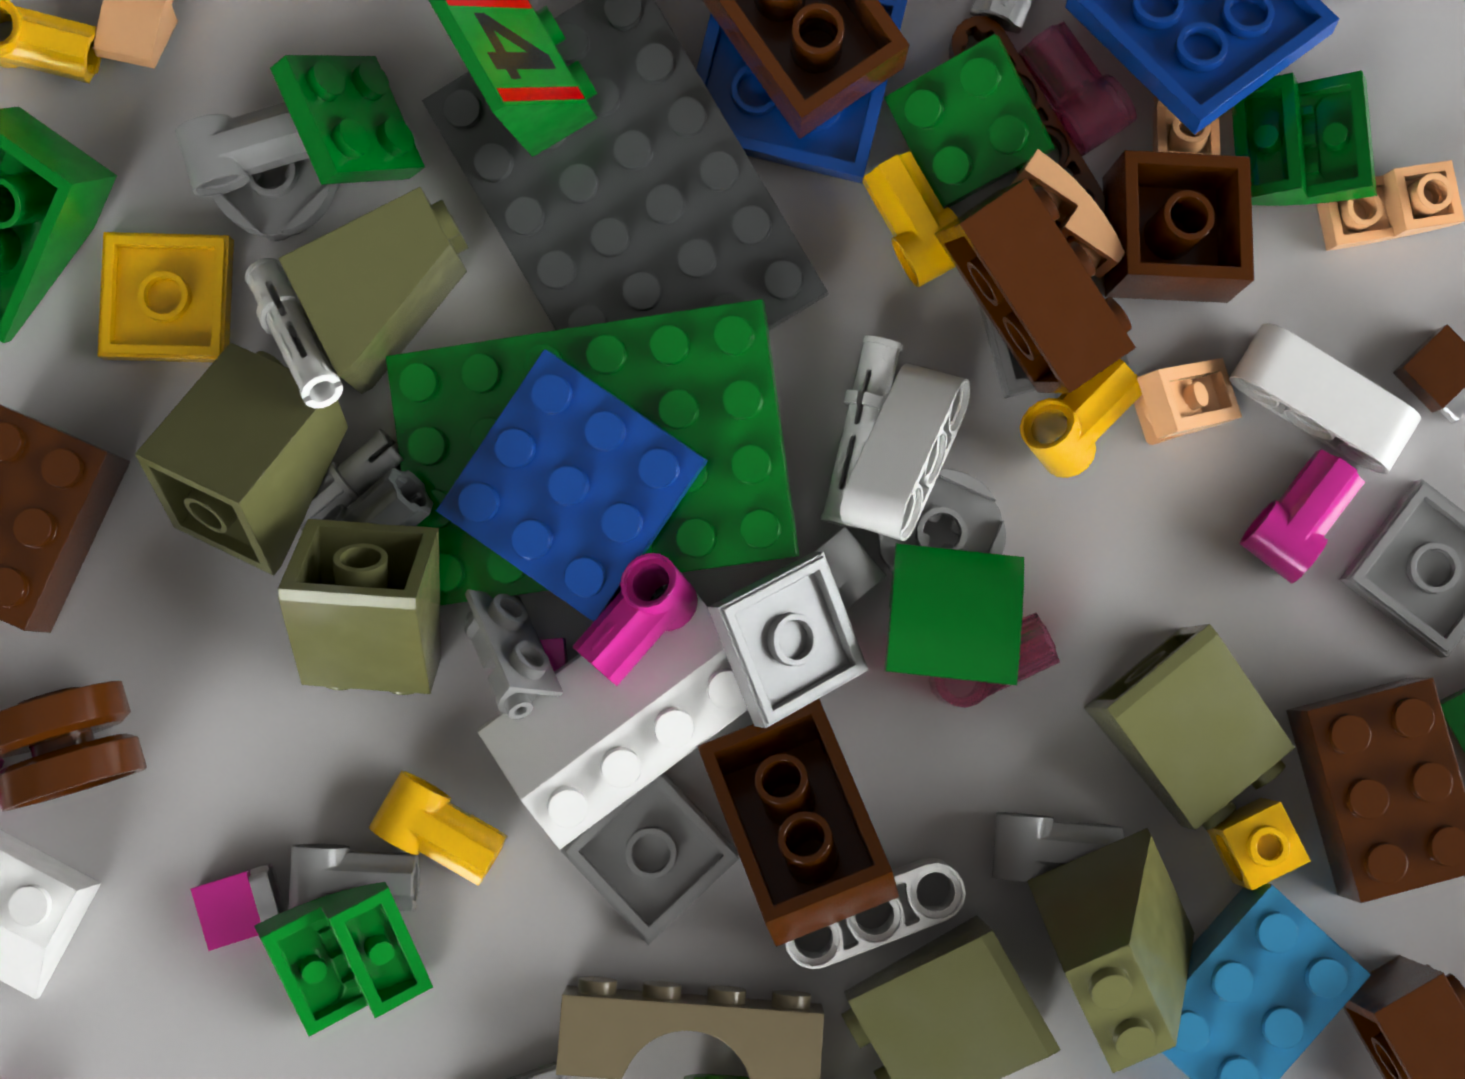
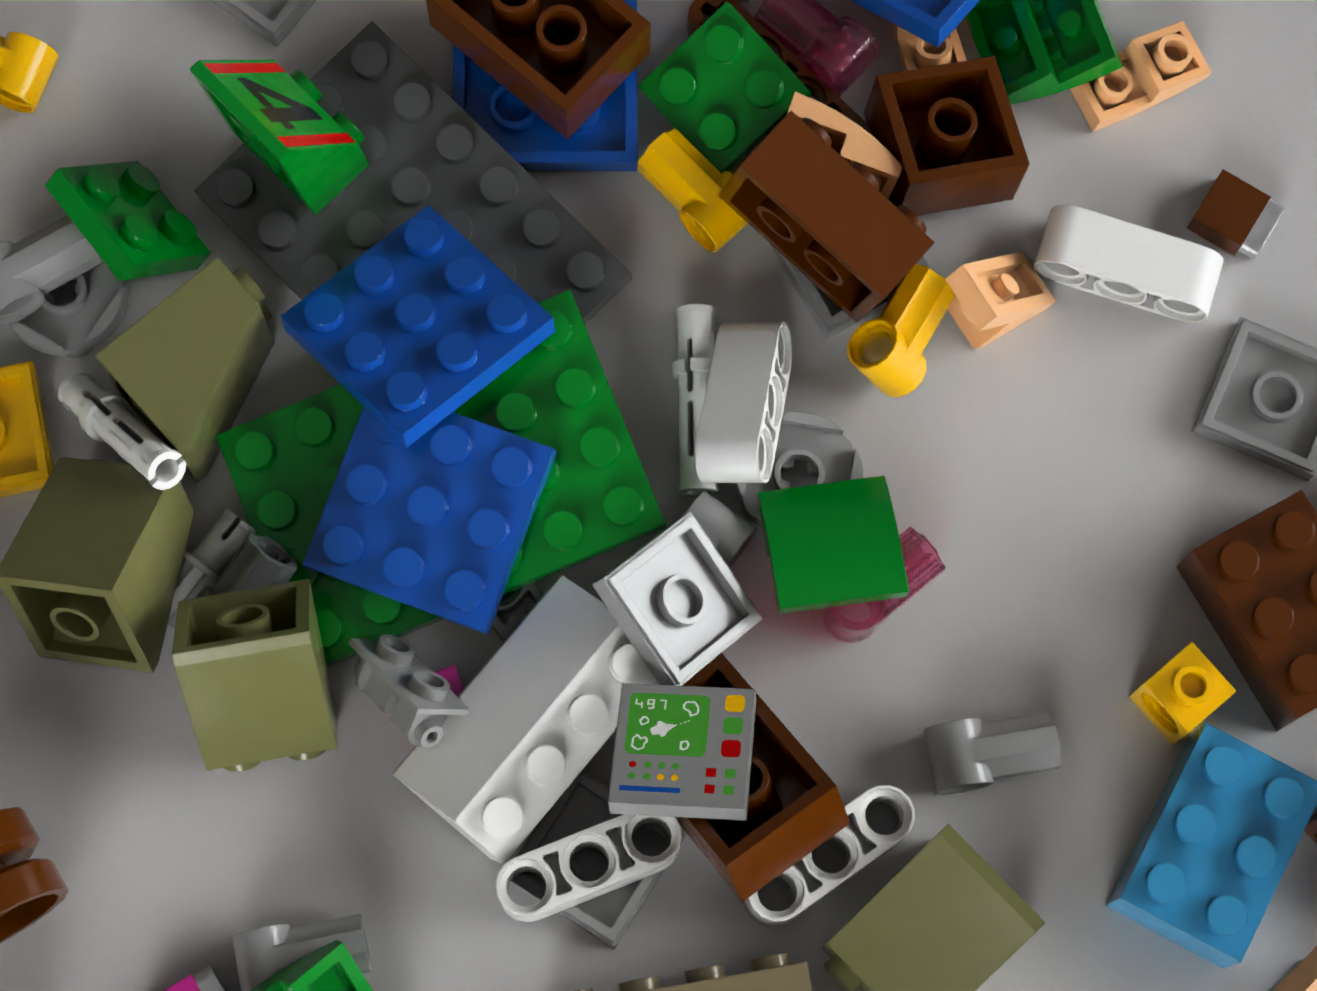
camera: 20 degrees left, 10 degrees down
yellow piece [369,770,508,886] -> none
dark pink piece [572,553,698,686] -> none
olive slope [1027,828,1195,1073] -> none
olive slope [1084,624,1295,830] -> none
dark pink piece [1239,449,1365,584] -> none
none -> blue plate [280,205,556,448]
none -> white beam [496,814,682,922]
none -> light grey tile [608,683,757,821]

